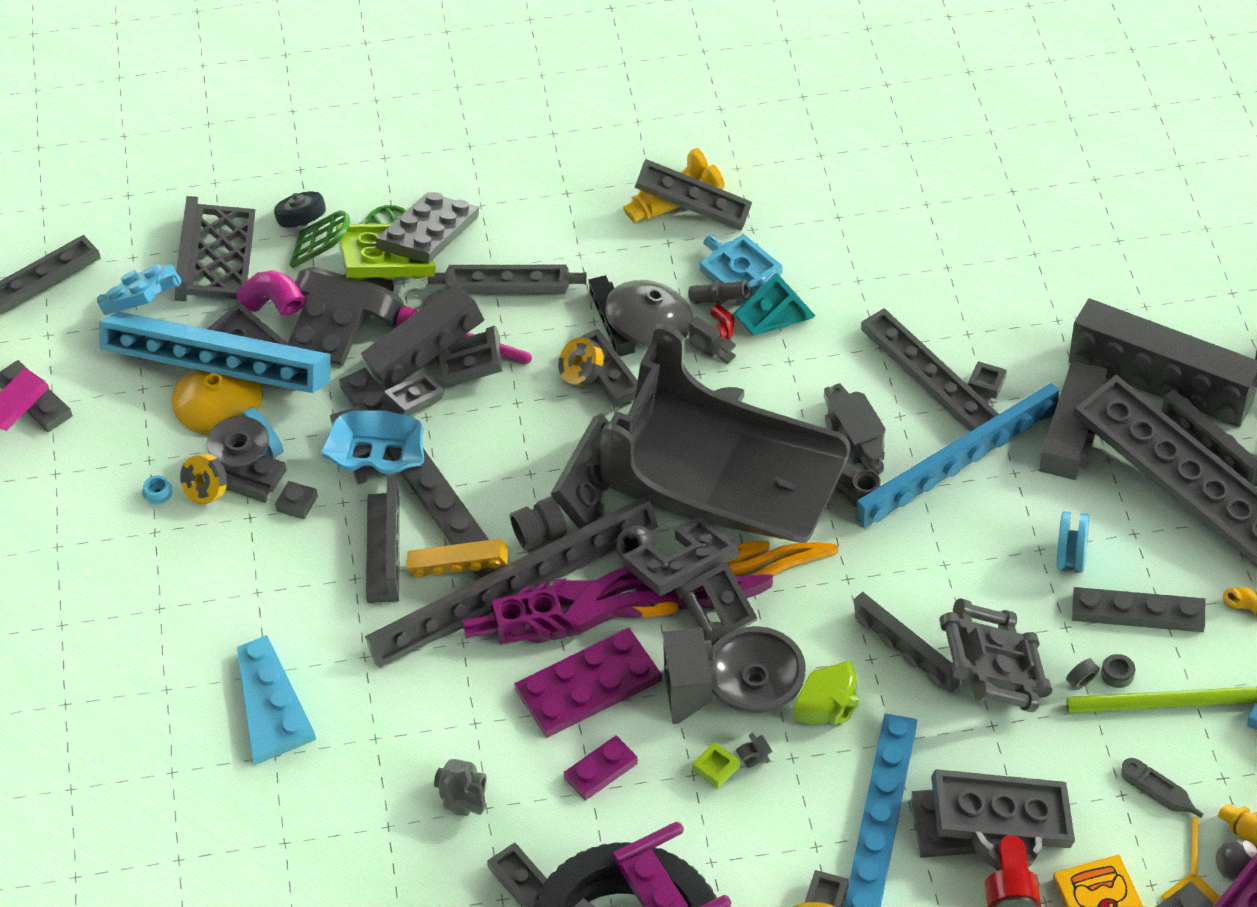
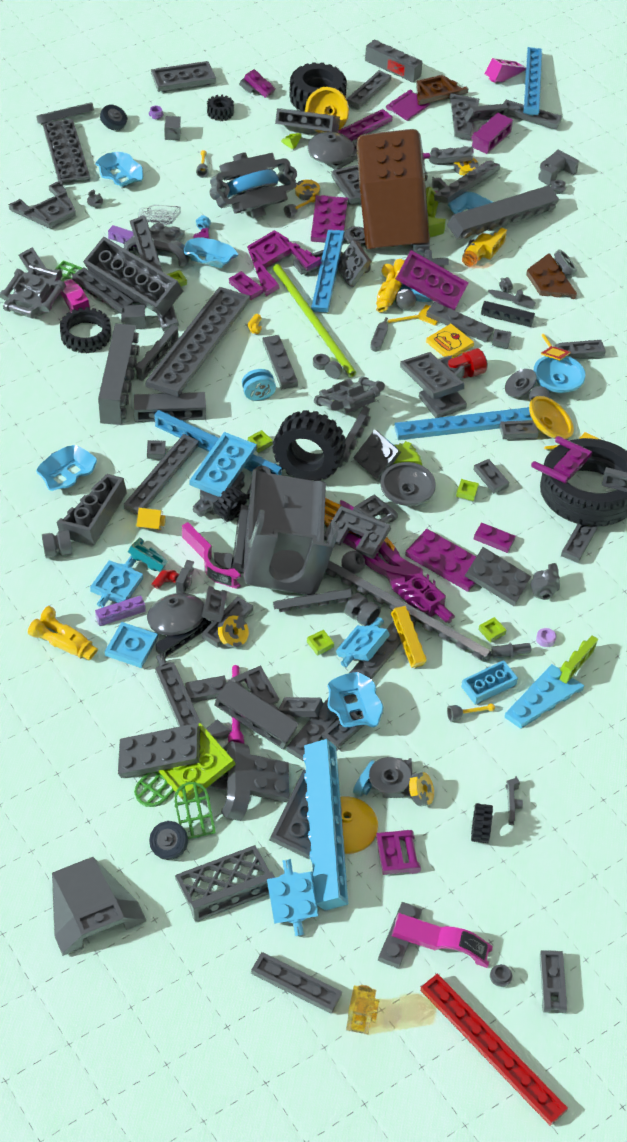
camera: 120 degrees left, 0 degrees up
medium azure plate [142,475,172,504] -> none
dark pink cylinder [236,270,306,316] -> none
dark grey plate [275,481,318,520] -> none
dark grey fence [366,477,400,603] -> none
dark grey plate [634,159,752,230] -> none
dark grey slope [663,627,718,724] -> none
dark grey pin [688,280,750,304] -> none
dark grey plate [736,732,773,768] -> none
none -> medium azure piece [36,445,97,491]
none -> dark grey wheel [42,530,72,558]
none -> dark grey wedge [52,857,146,956]
none -> dark grey wedge [56,474,127,546]
none -> medium lavender piece [95,595,146,626]
none -> medium azure plate [105,622,158,668]
none -> yellow brick [136,508,166,530]
none -> dark pink piece [182,522,241,589]
none -> dark grey plate [185,675,227,703]
none -> medium azure plate [189,432,257,497]
none -> dark grey plate [202,586,227,623]
none -> black tyre [214,486,248,522]
none -> lime plate [247,430,273,453]
none -> black tyre [272,410,346,481]
none -> lime plate [307,629,334,656]
none -> medium azure plate [336,617,390,668]
none -> dark grey plate [353,429,401,481]
none -> magenta plate [376,830,421,875]
none -> hinge [447,703,495,722]
none -> medium azure piece [461,660,518,705]
none -> dark grey plate [465,547,532,606]
none -> black tyre [471,803,493,844]
none -> dark grey plate [473,459,510,494]
none -> lime plate [478,617,507,643]
none -> dark grey axle [491,642,532,659]
none -> dark grey piece [505,776,523,825]
none -> lavender tile [536,628,556,647]
none -> lime plate [560,635,598,684]

